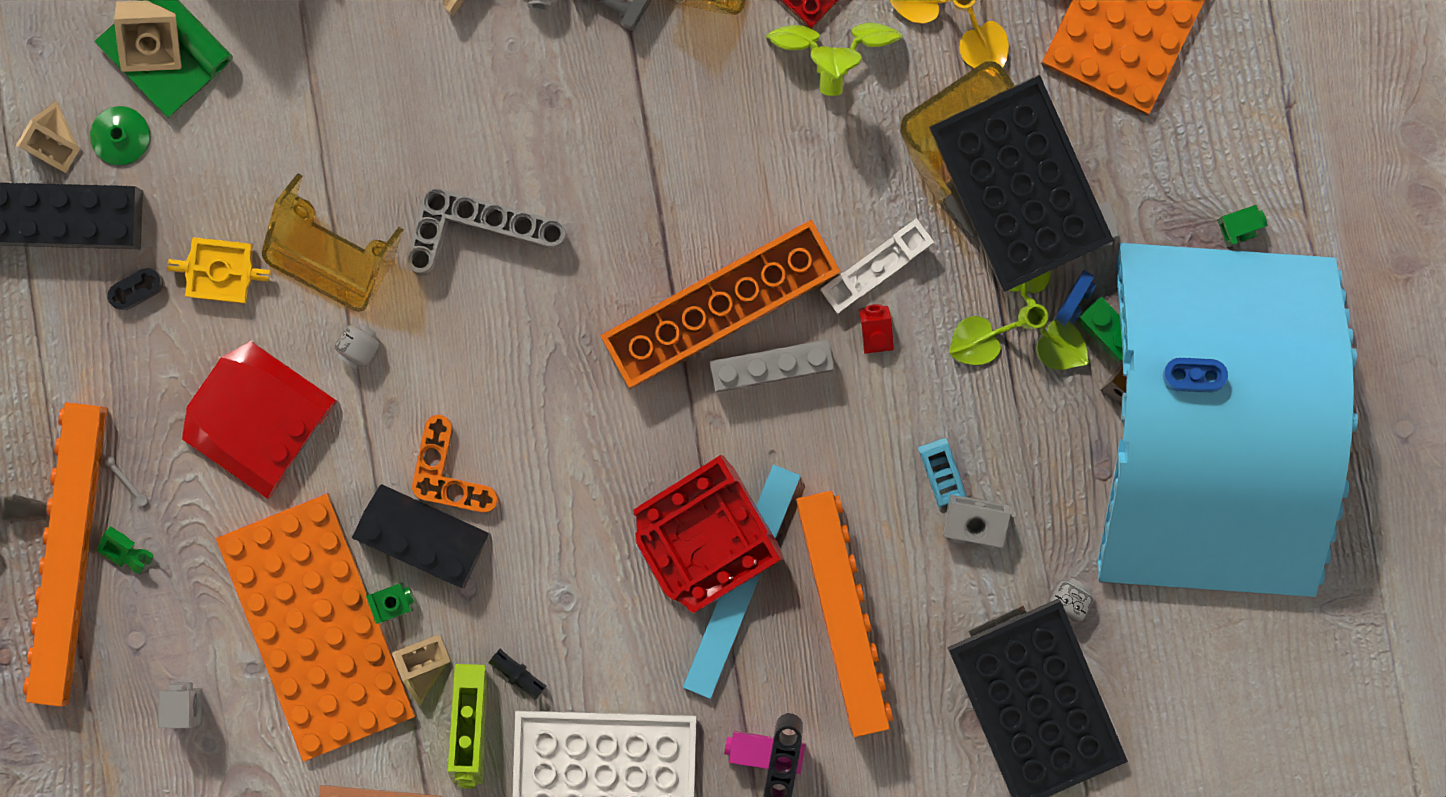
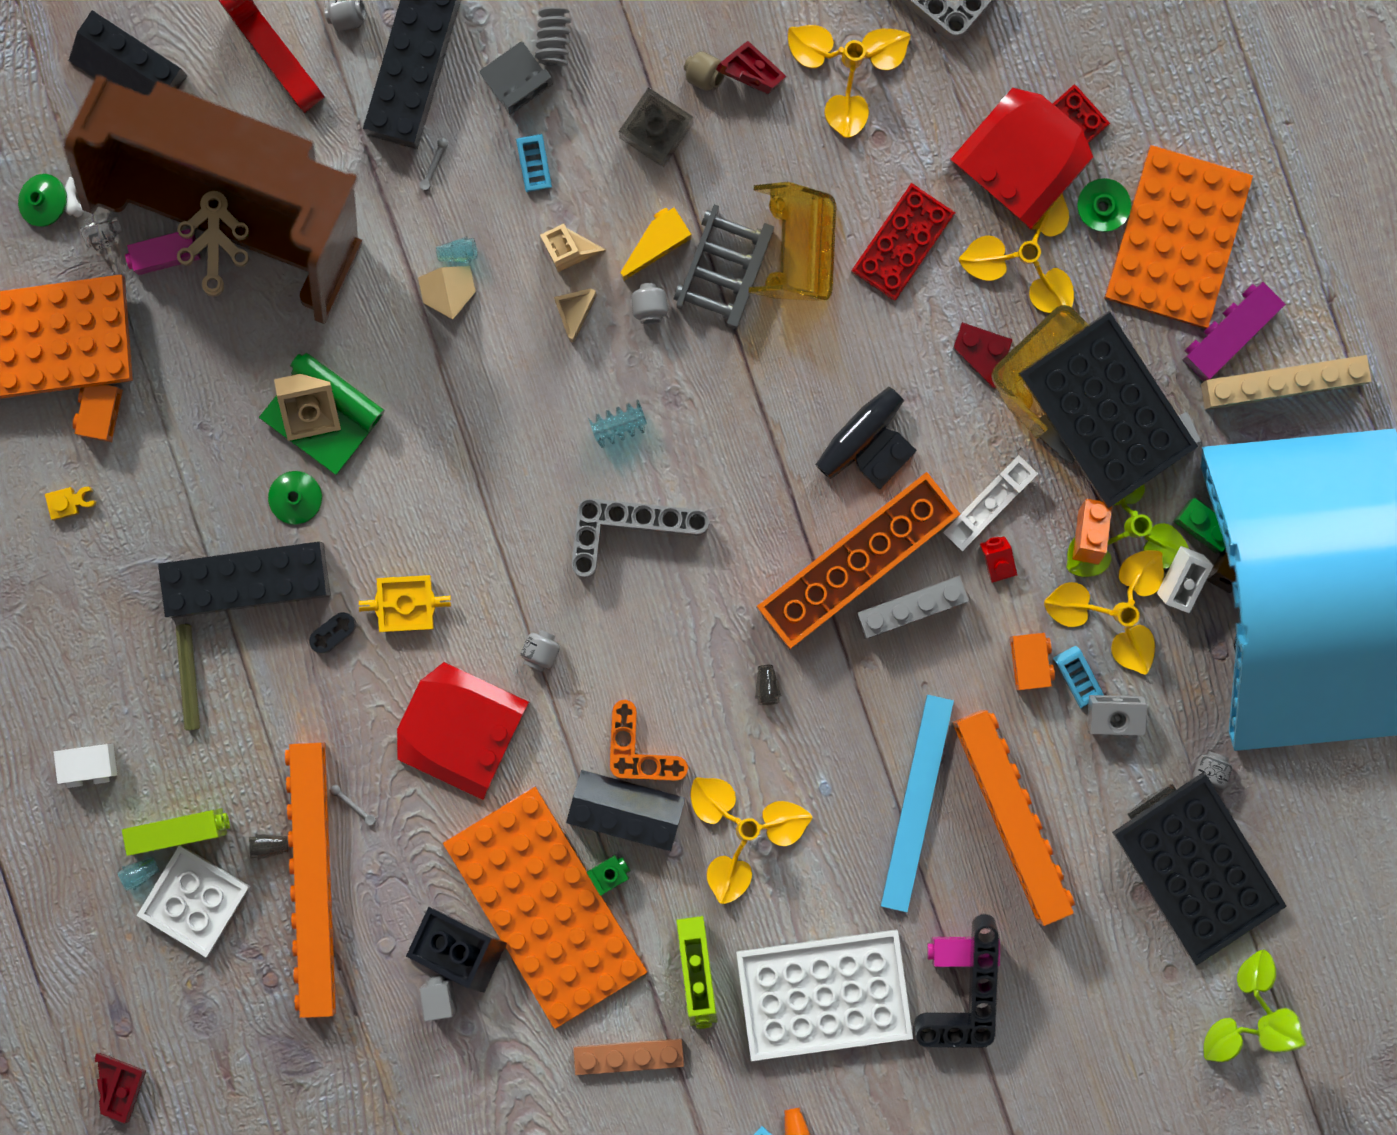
camera: 15 degrees left, 0 degrees up
tan slope [16,101,80,173] -> none
green plate [96,526,154,574] -> none
clear yellow windscreen [262,173,404,312] -> none
tan slope [392,634,451,707] -> none
black pin [488,648,547,701] -> none
red wedge [633,455,784,613] -> none
lime plant [766,22,903,96] -> none
blue plate [1054,270,1096,326] -> none
blue plate [1163,358,1228,393] -> none
green brick [1217,205,1268,248] -> none
none -> black slope [406,907,507,993]
none -> clear light blue piece [588,399,647,448]
none -> yellow plant [690,777,812,904]
none -> clear smoke cone [755,665,782,705]
none -> black plate [815,386,917,490]
none -> dark red wing [952,322,1013,389]
none -> orange brick [1010,633,1055,690]
none -> yellow plant [1044,550,1164,675]
none -> orange brick [1072,498,1112,565]
none -> white brick [1157,546,1214,613]
none -> magenta brick [1182,282,1286,382]
none -> tan brick [1201,355,1371,410]

